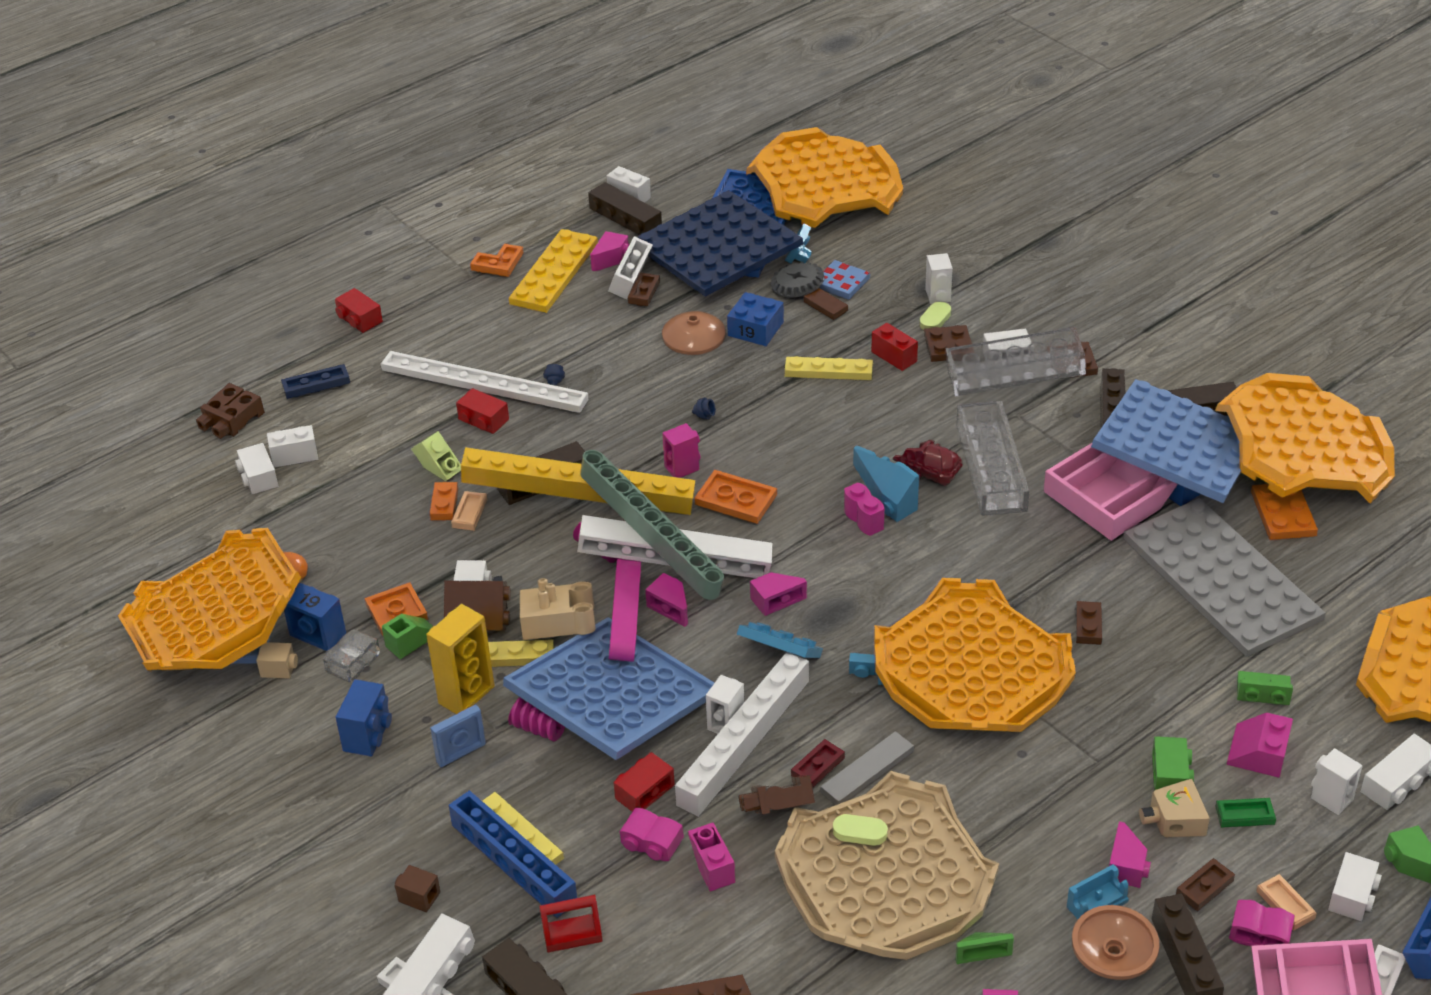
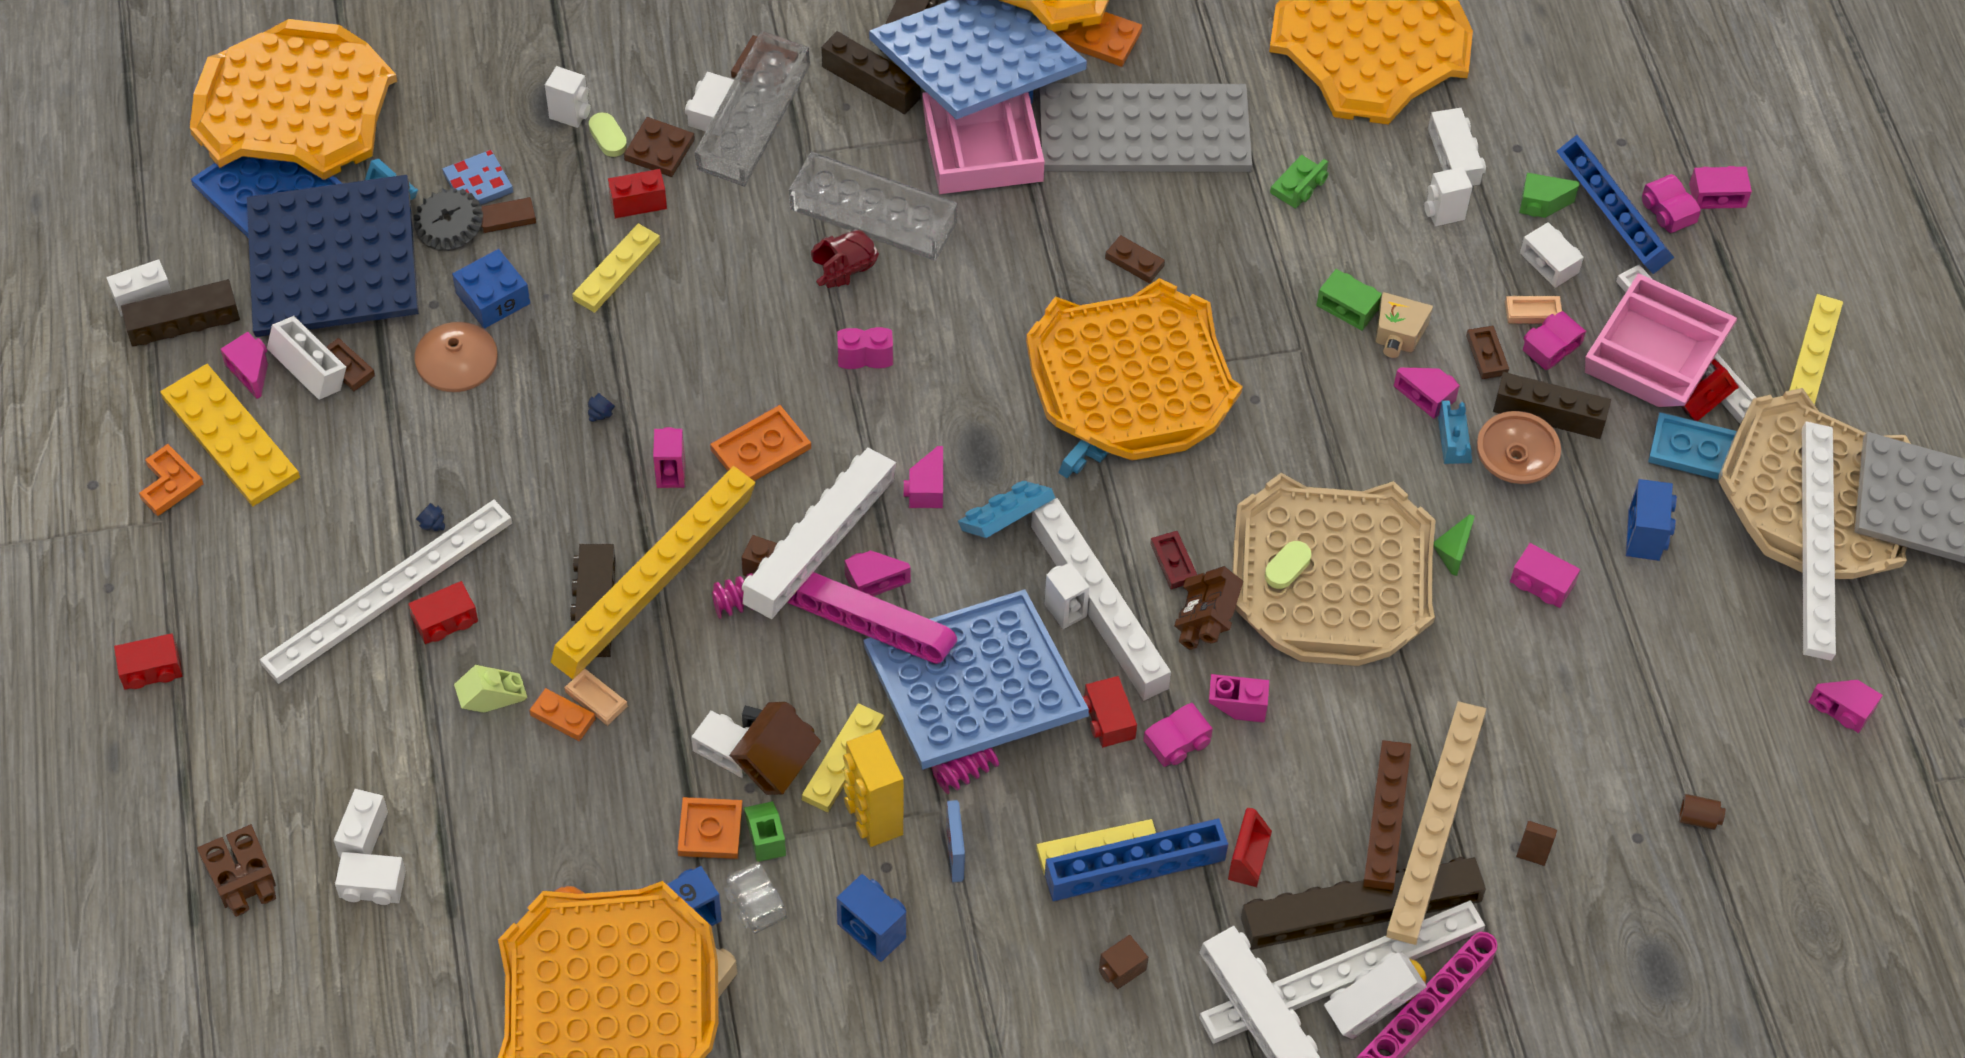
camera: 65 degrees left, 15 degrees up
dark blue plate [281,364,350,399] -> none
tan piece [520,578,596,640] -> none
sand green beam [580,450,724,600] -> none
light grey tile [820,731,914,805] -> none
dark azure wedge [853,446,919,522] -> none
green tile [1215,798,1276,828] -> none
dark pink slope [1227,712,1293,778] -> none

